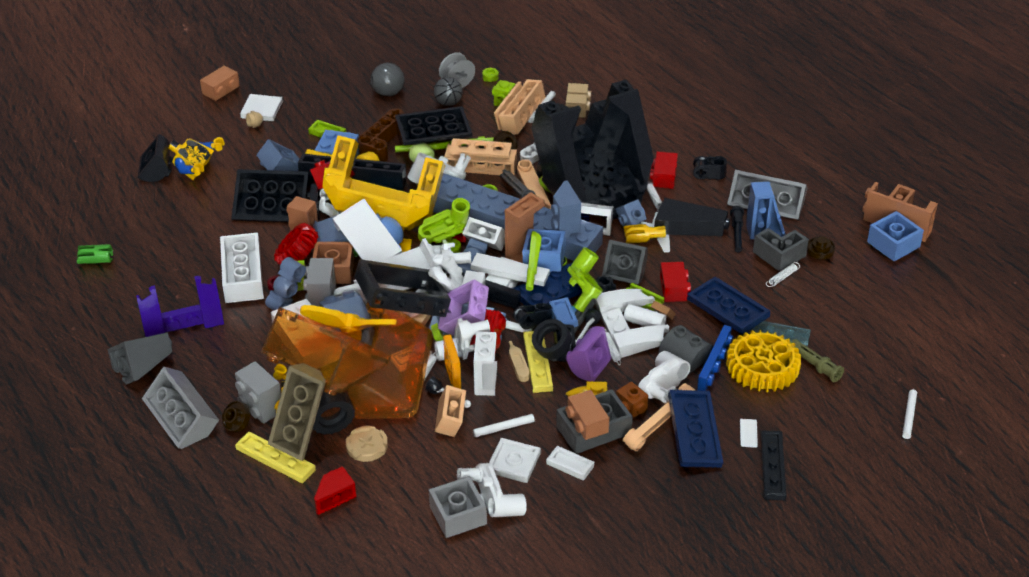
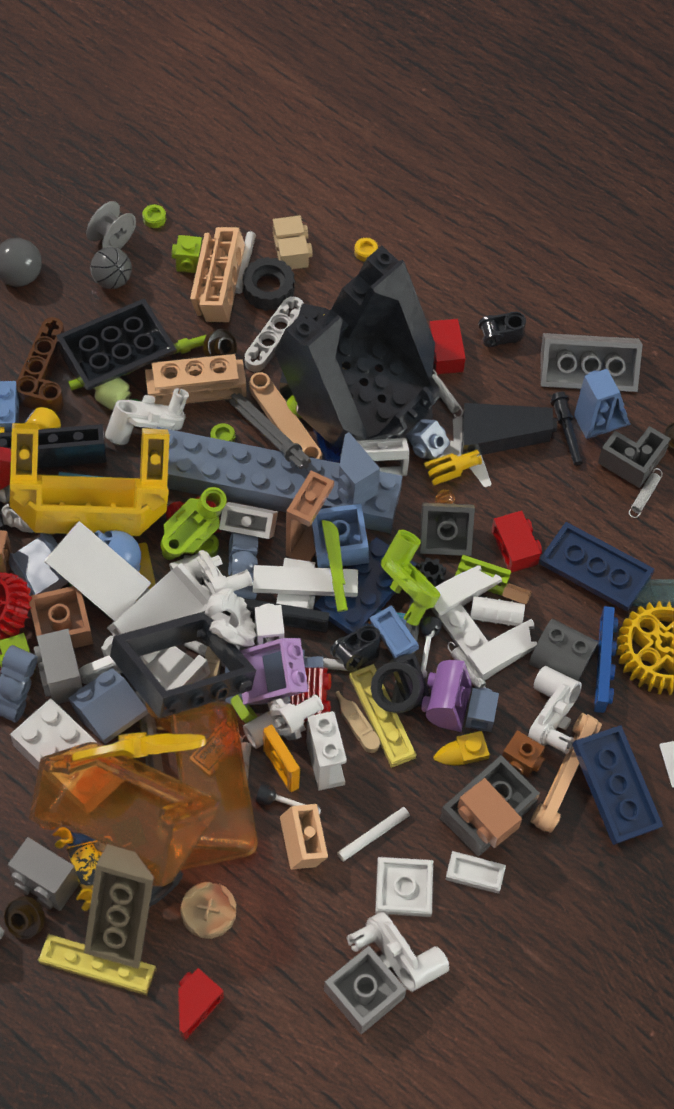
camera: 20 degrees left, 20 degrees up
none -> sand blue brick [465,688,499,732]

